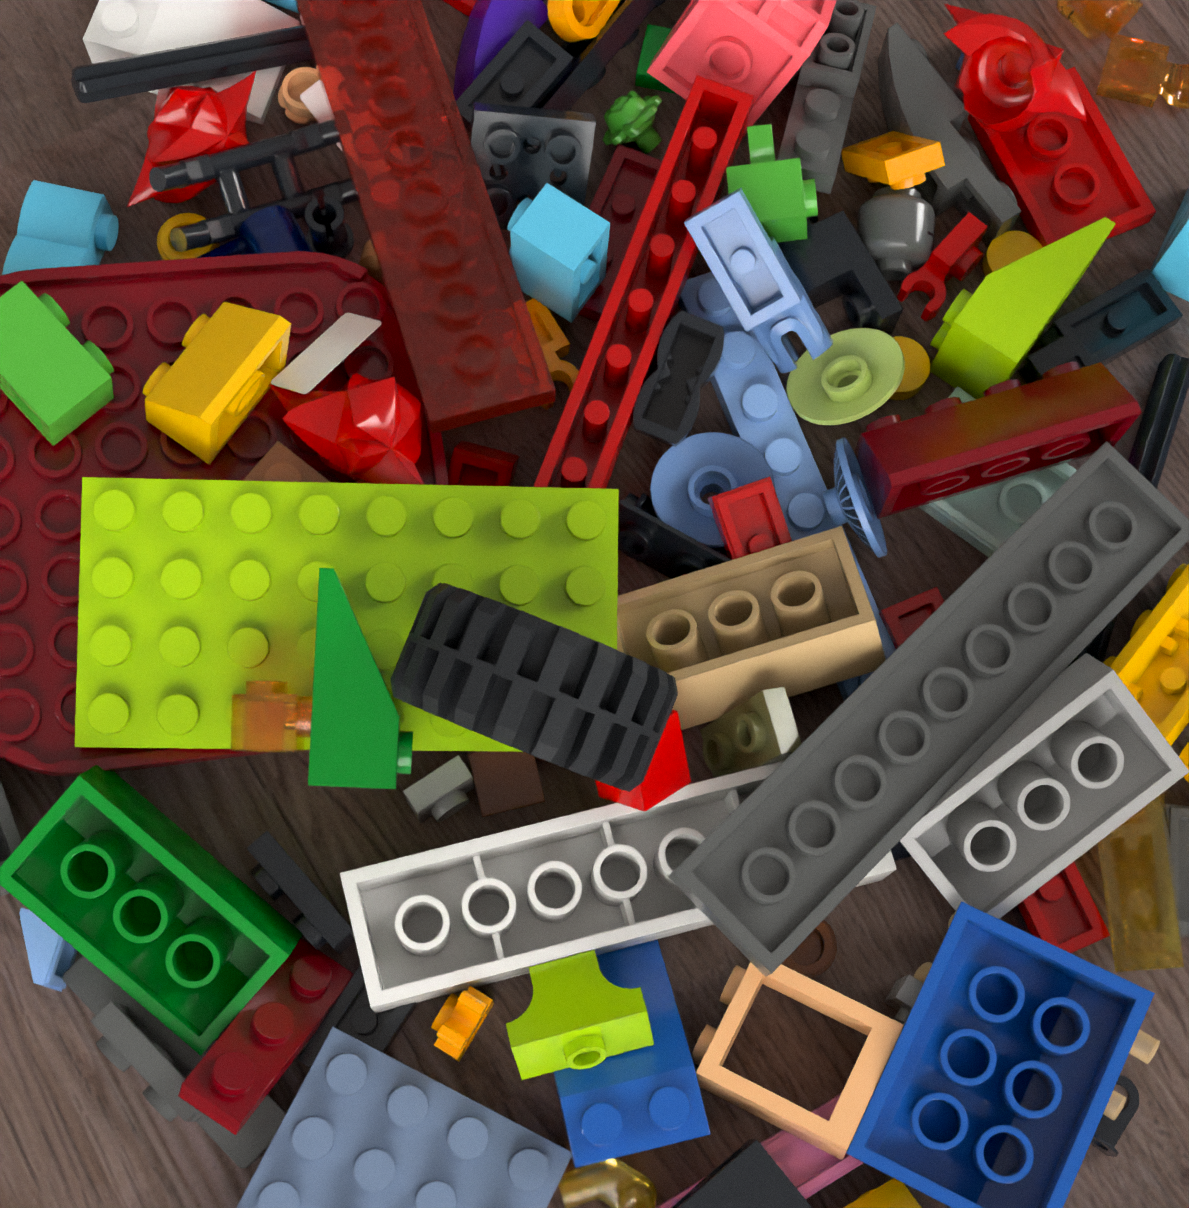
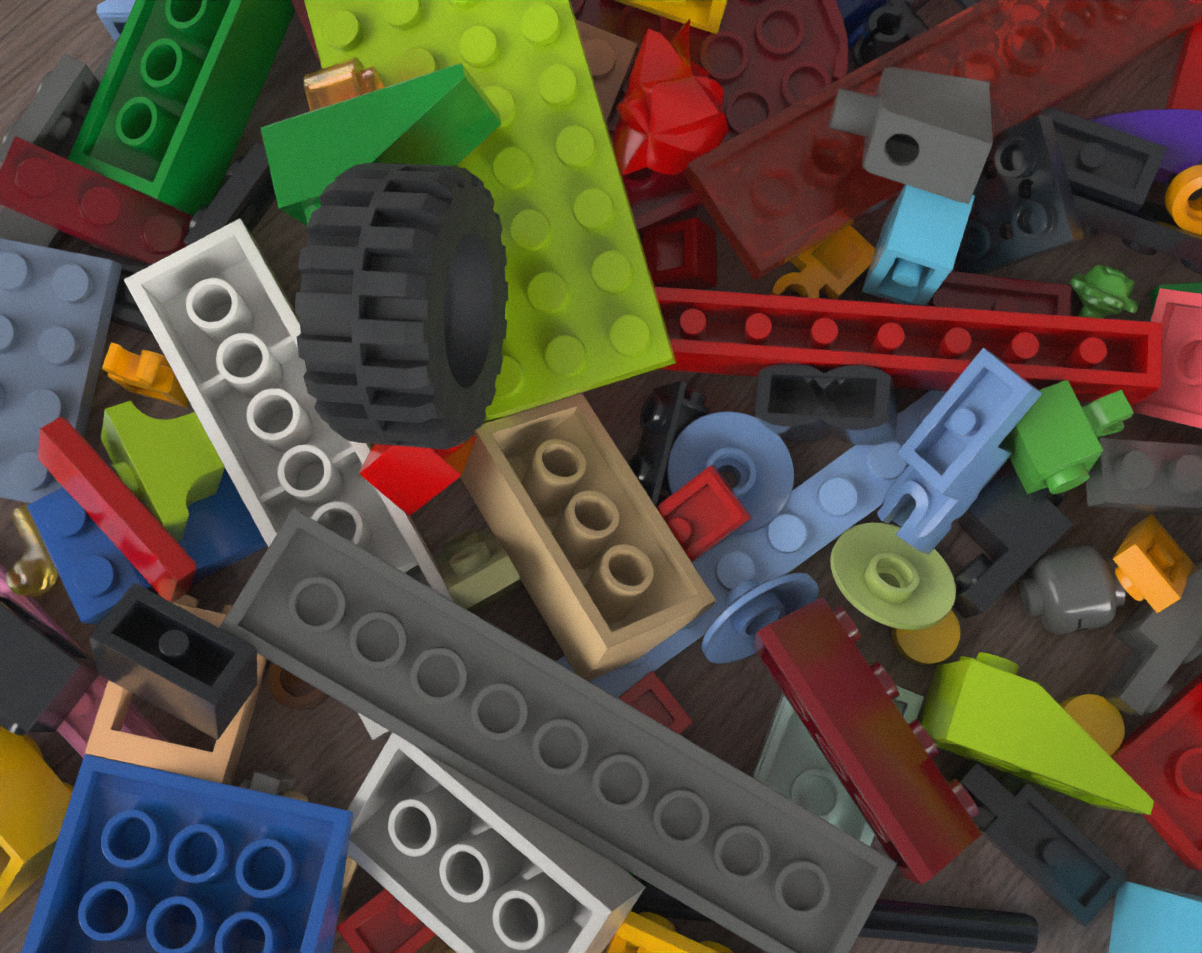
camera: 80 degrees right, 5 degrees up
white sticker [271,313,382,394] -> none
red plate [897,212,988,321] -> none
none -> red tile [38,416,197,603]
none -> black brick [89,582,258,740]
none -> dark grey torso [828,67,993,204]

